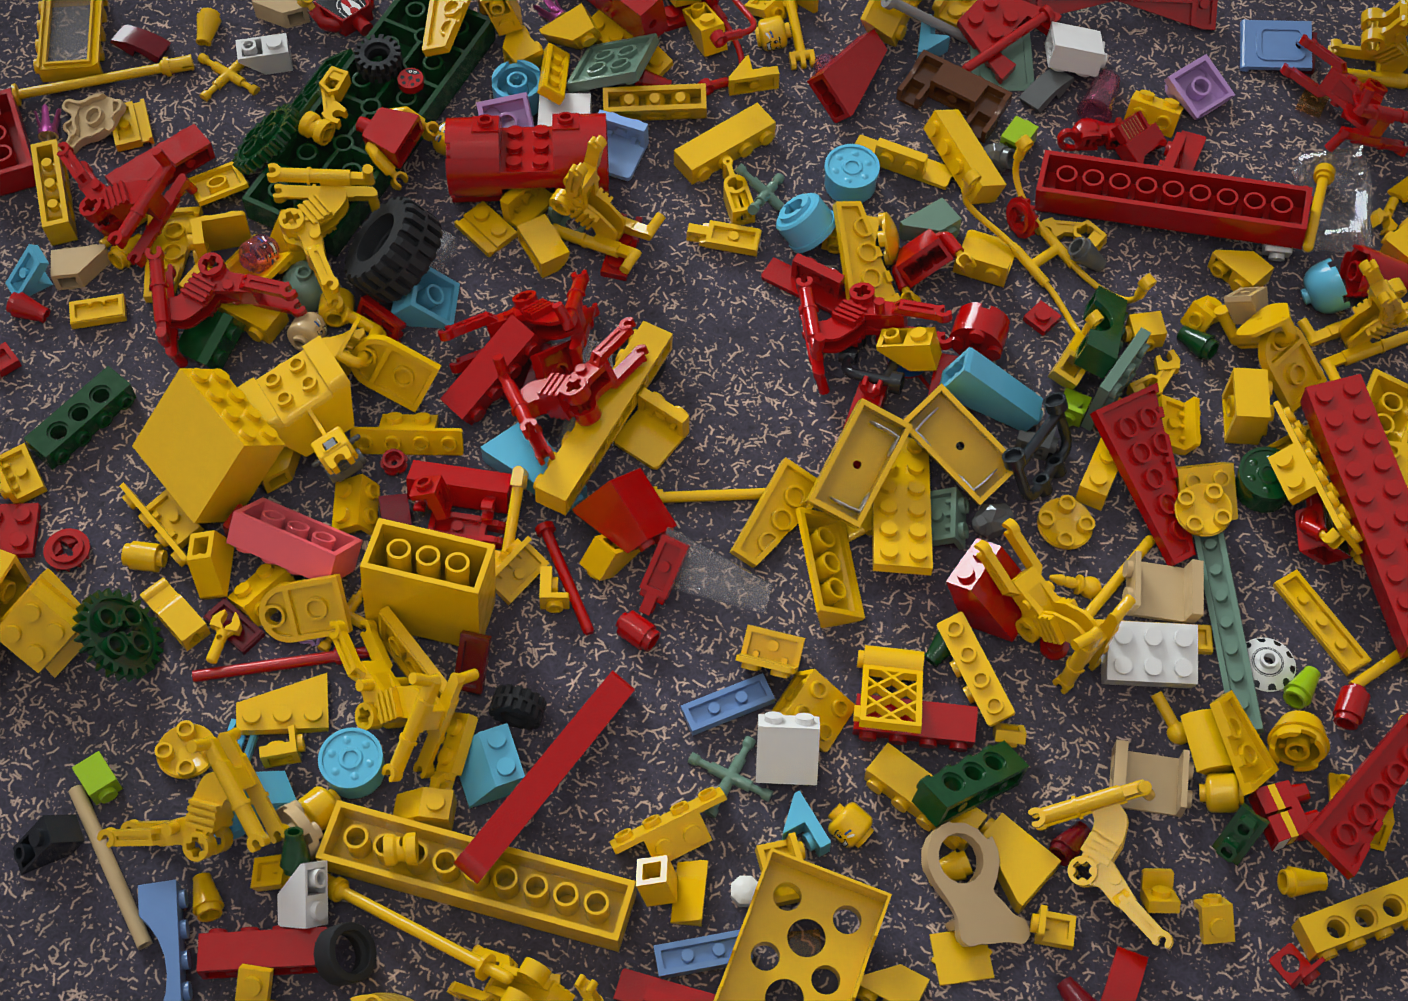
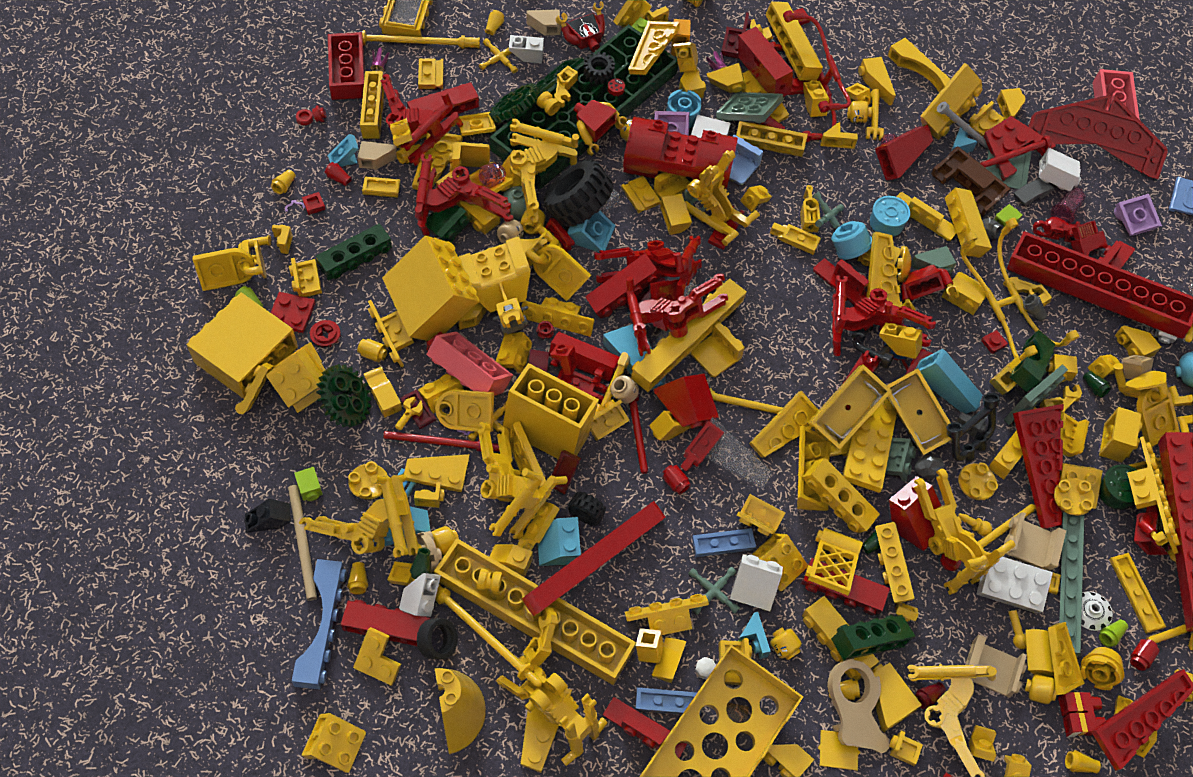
camera: 10 degrees right, 0 degrees up
tan tile [62,93,126,154] -> none
dark red slope [110,25,171,64] -> none
yellow slope [186,530,235,599] -> none
medium azure wheel [318,727,385,799] -> none
yellow tile [537,42,570,105] -> none
yellow bracket [539,566,570,613] -> none
yellow brick [674,102,776,185] -> none
red brick [949,302,1010,361] -> none
red gear [1006,196,1039,239] -> none
lime bracket [1064,387,1092,427] -> none
yellow bracket [1124,90,1184,138] -> none
dark green hips [1211,803,1270,866] -> none
none -> yellow slope [390,118,412,146]
none -> yellow piece [523,607,558,666]
none -> tan head [610,375,639,404]
none -> yellow bracket [740,185,772,212]
none -> yellow brick [802,458,880,533]

